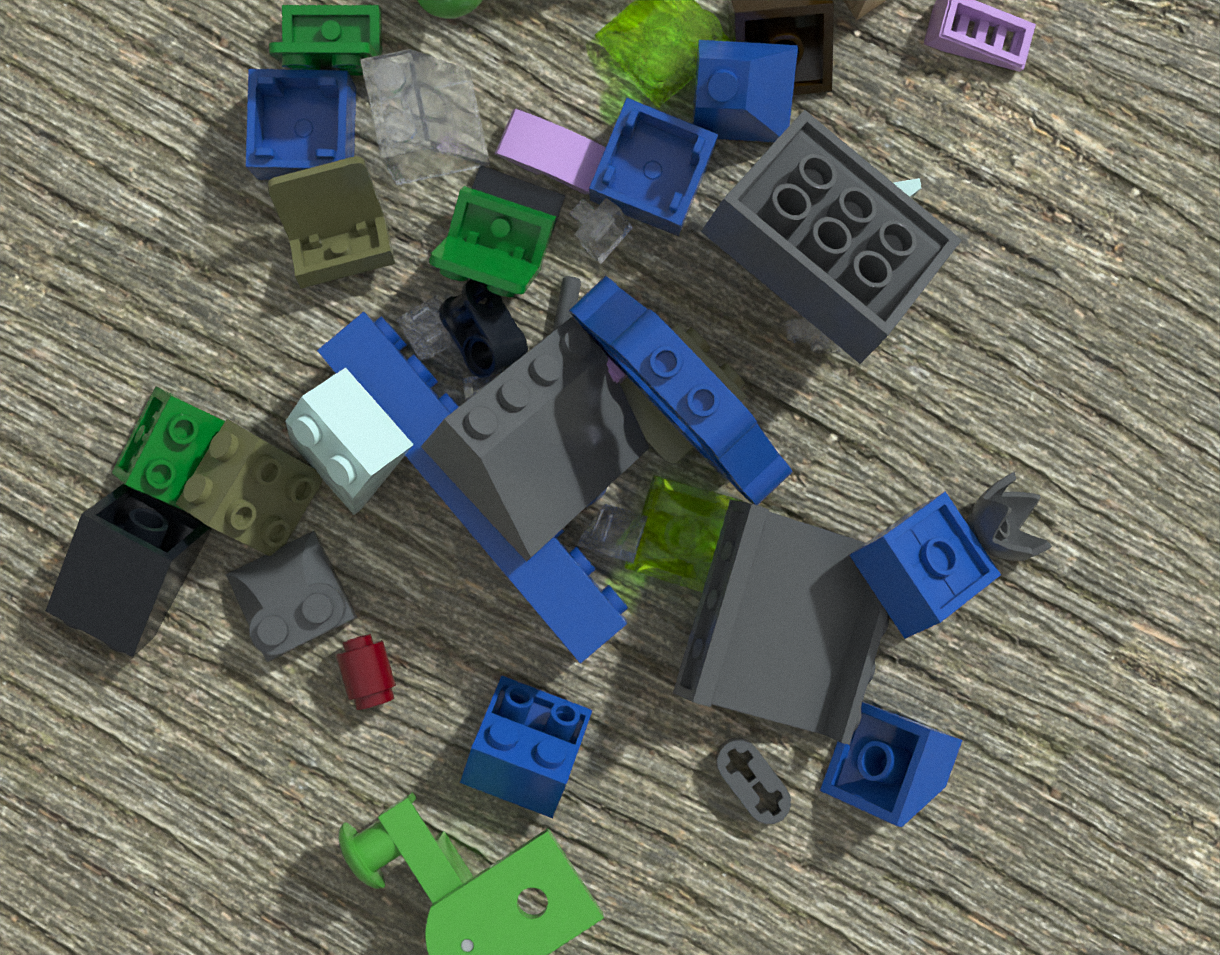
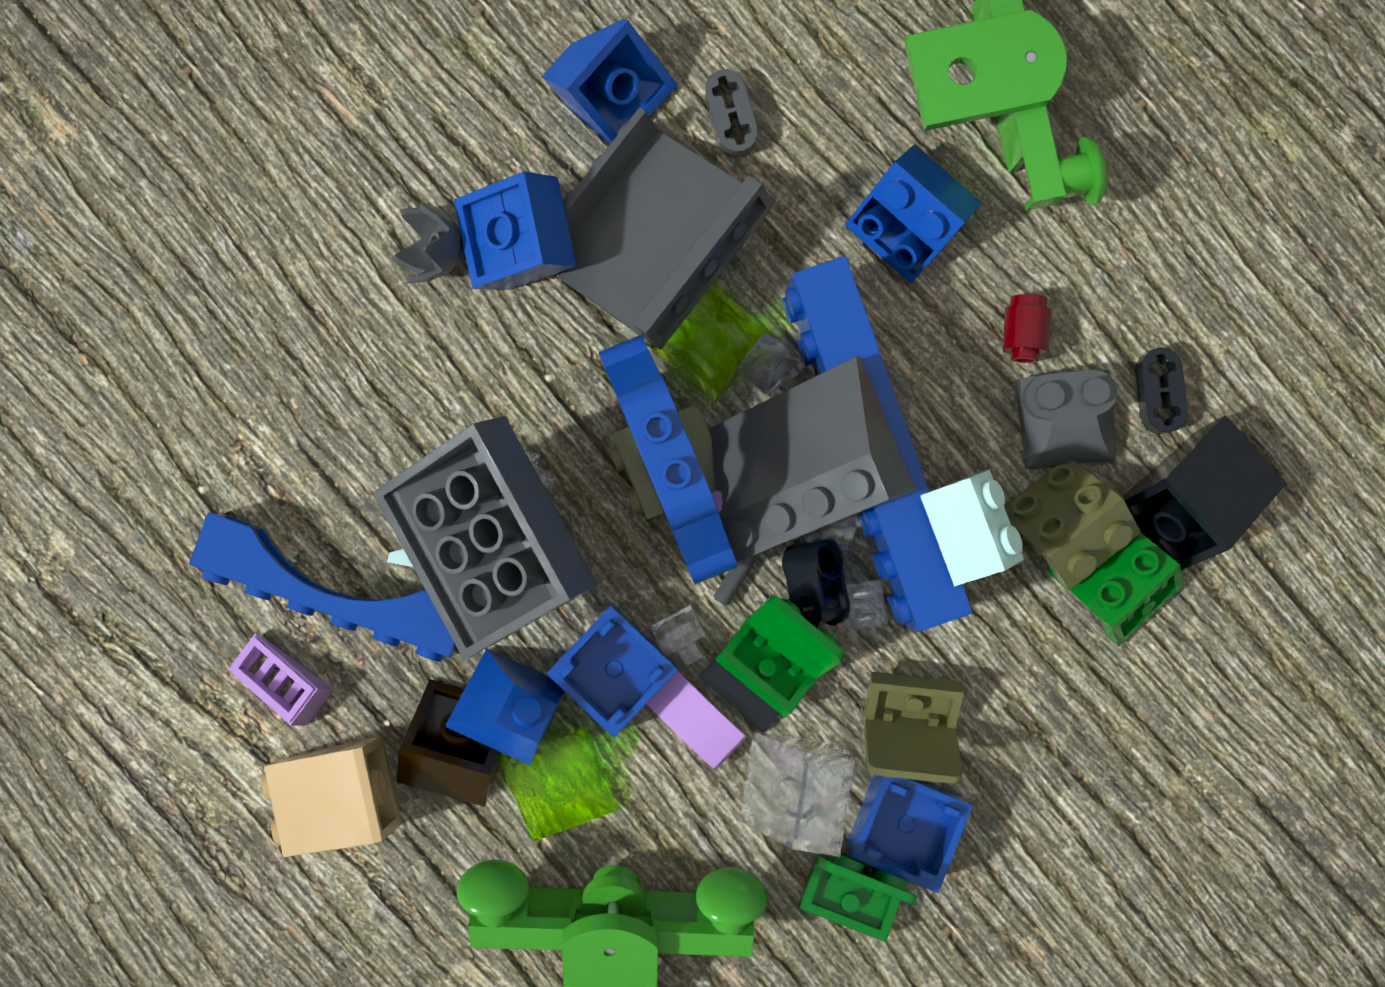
camera: 160 degrees left, 0 degrees up
none -> blue arch [189,512,458,662]
none -> black beam [1135,347,1187,434]

